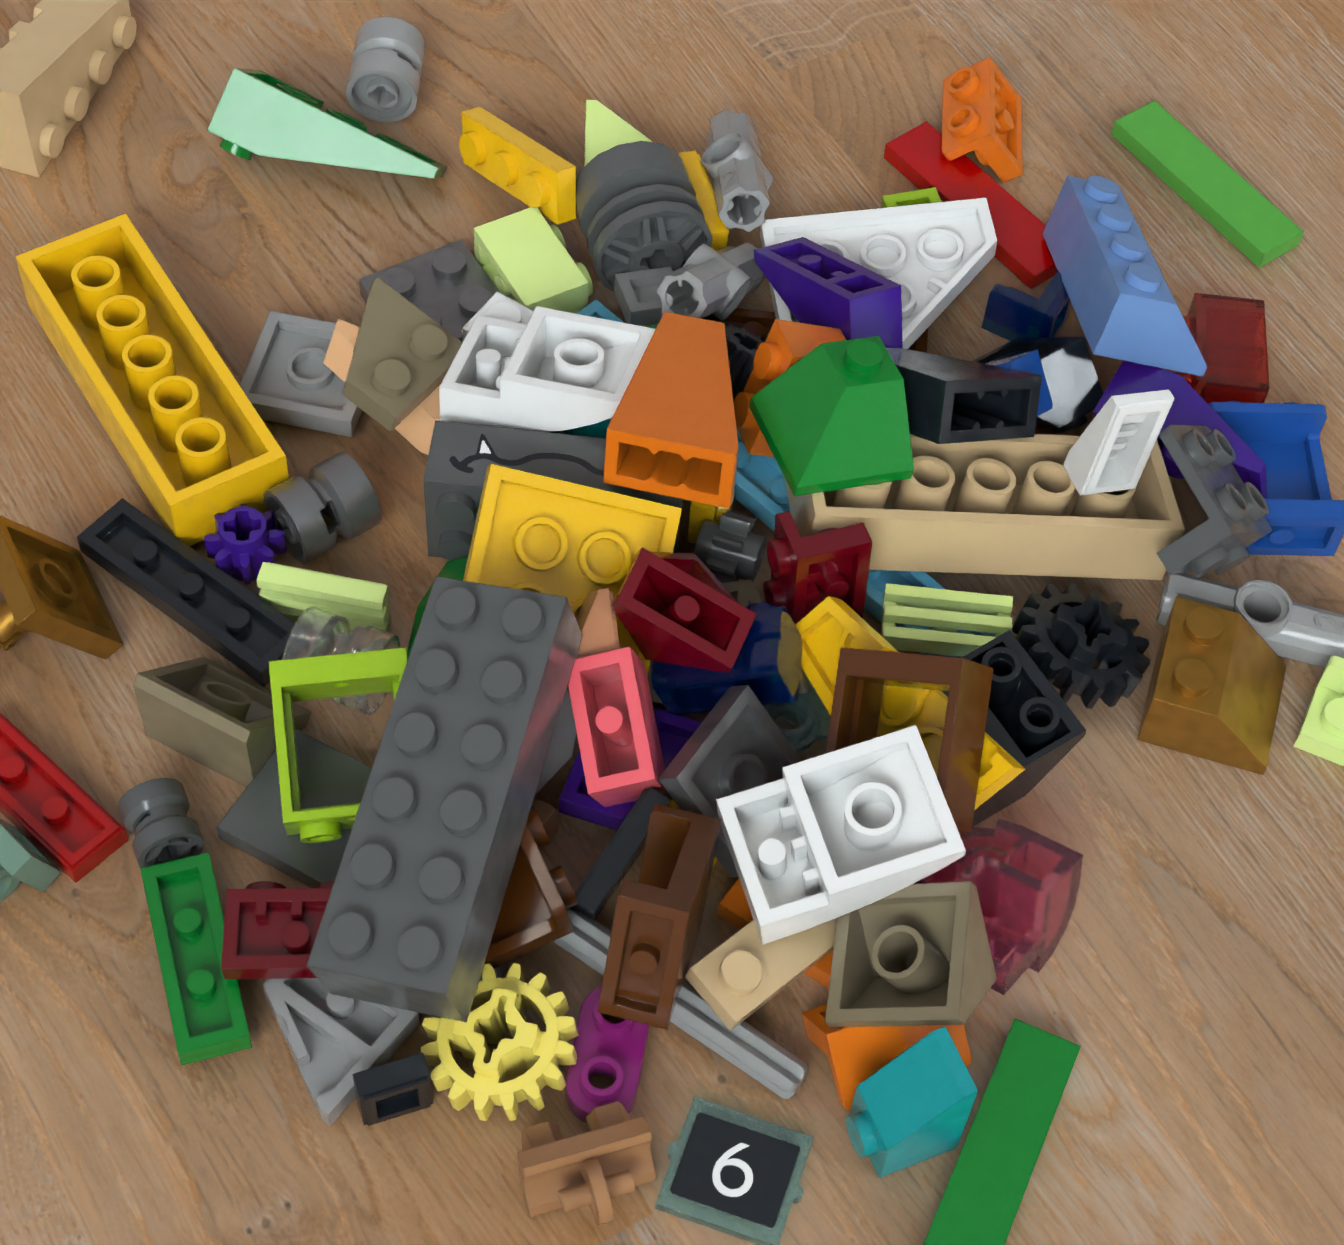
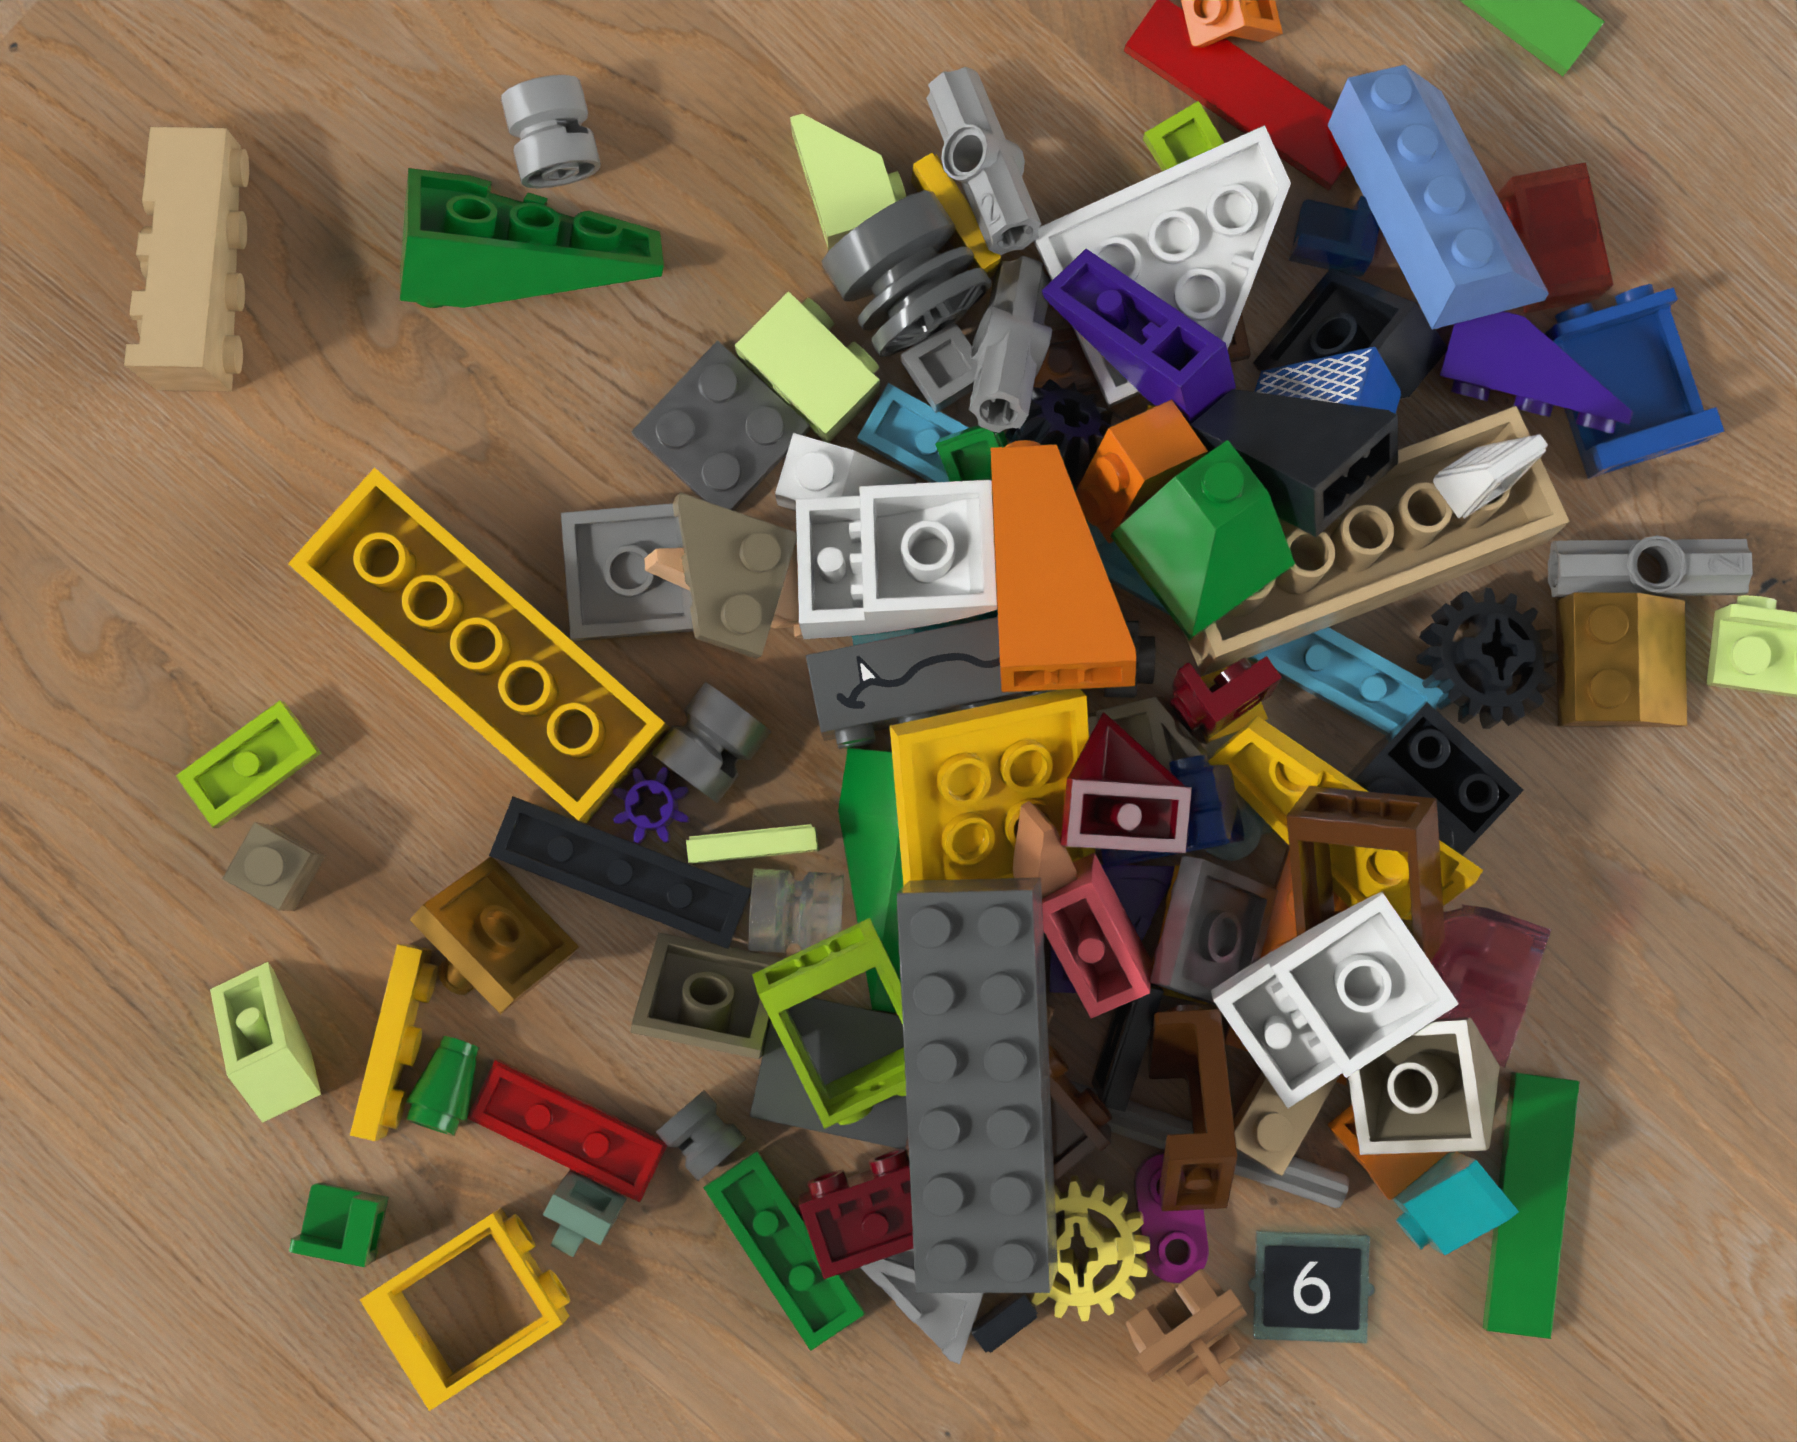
camera: 15 degrees left, 30 degrees up
yellow plate [459,107,576,225] -> none
yellowish green tile [881,583,1013,657] -> none
dark grey bracket [1157,425,1273,578] -> none

